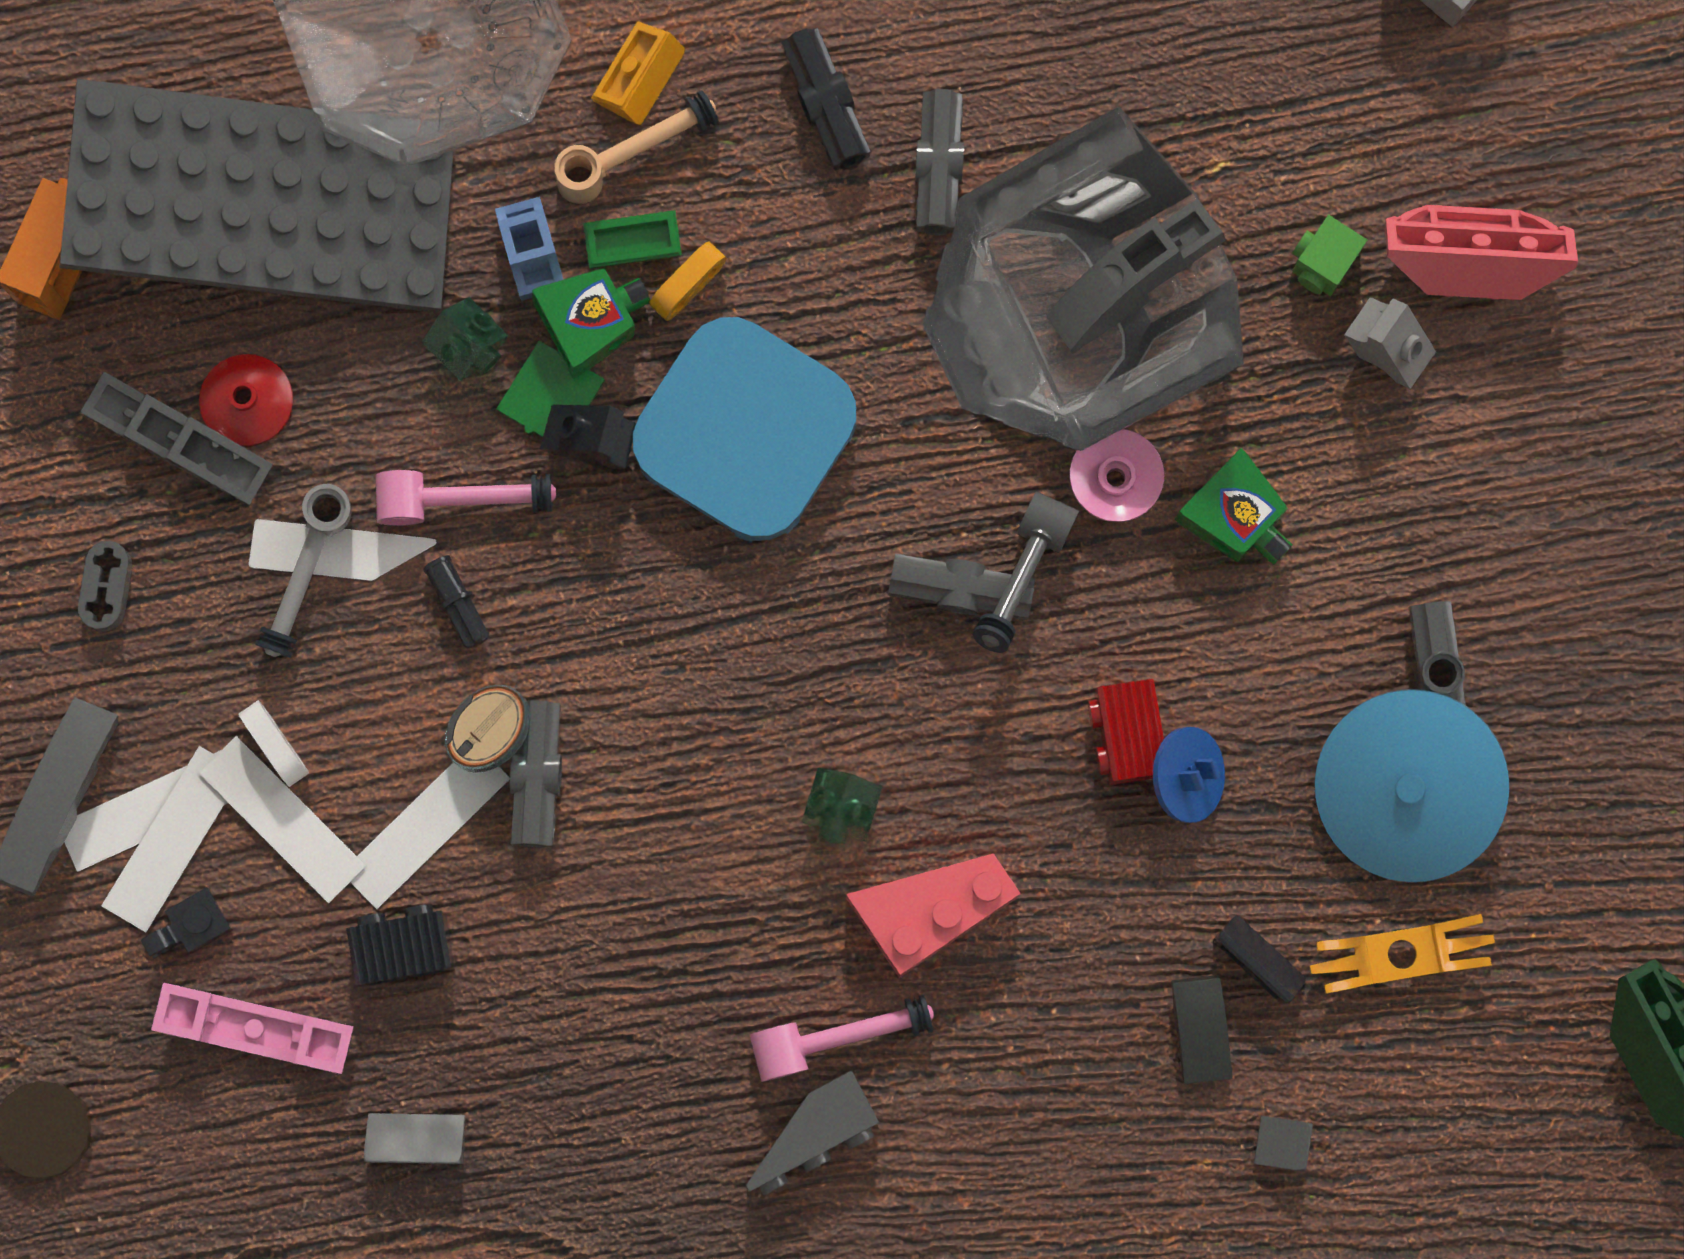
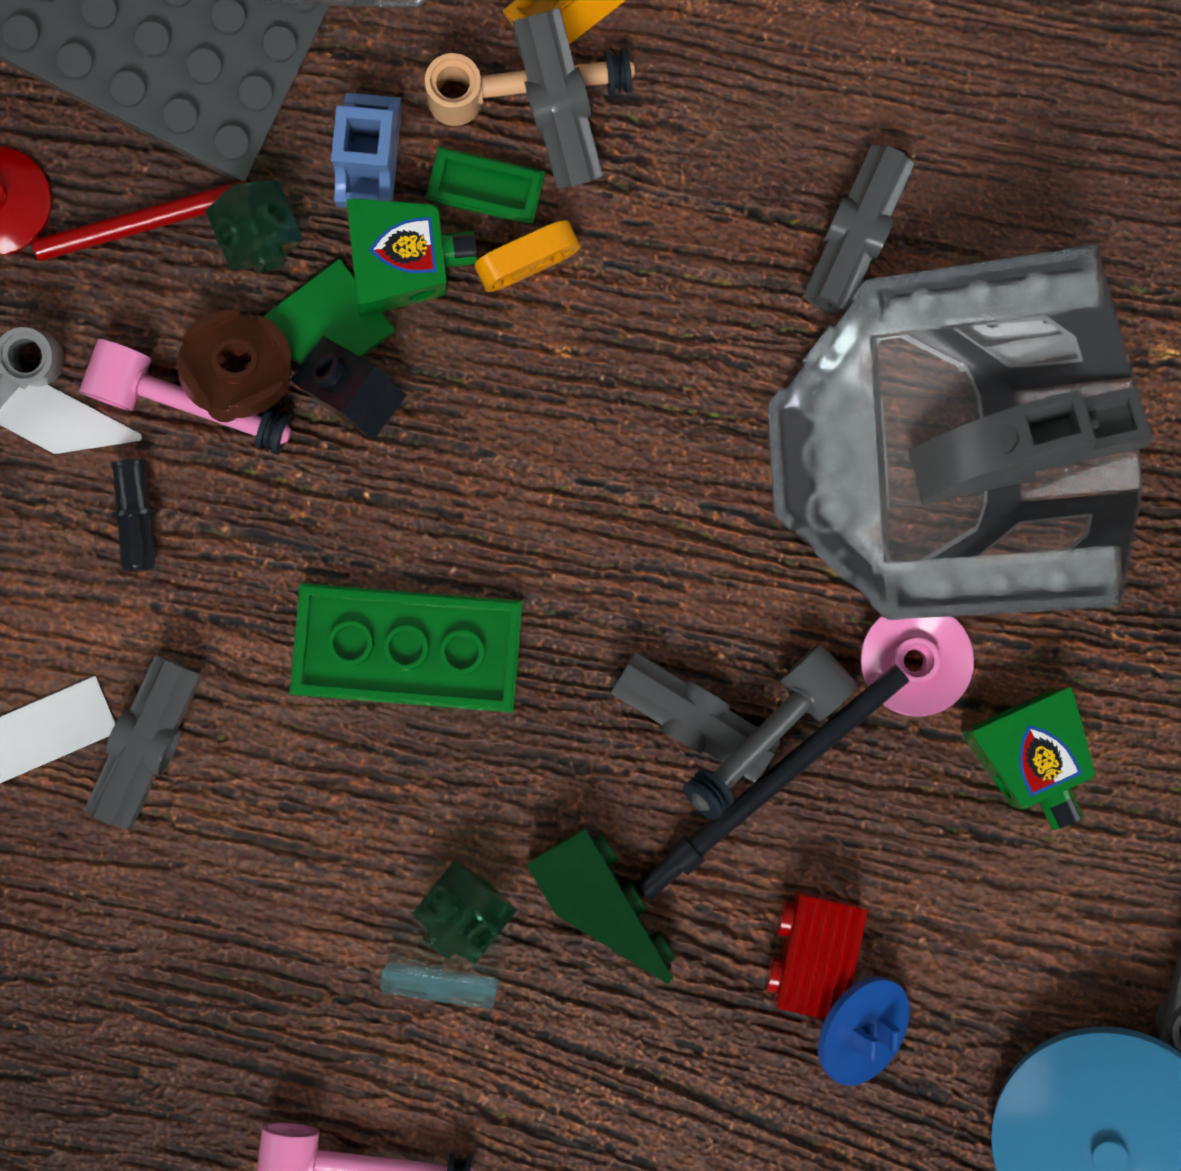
camera: 20 degrees right, 5 degrees up
piece [445,685,531,773] -> none
dark azure tile [633,317,856,542] -> none
black piece [781,28,871,171] -> none
coral wedge [846,853,1021,978] -> none
none -> red bar [32,180,252,261]
none -> copper plate [177,309,291,422]
none -> green tile [289,583,523,713]
none -> clear light blue tile [379,962,499,1009]
none -> dark grey piece [512,8,603,189]
none -> dark green slope [526,825,676,984]
none -> black bar [636,664,910,900]

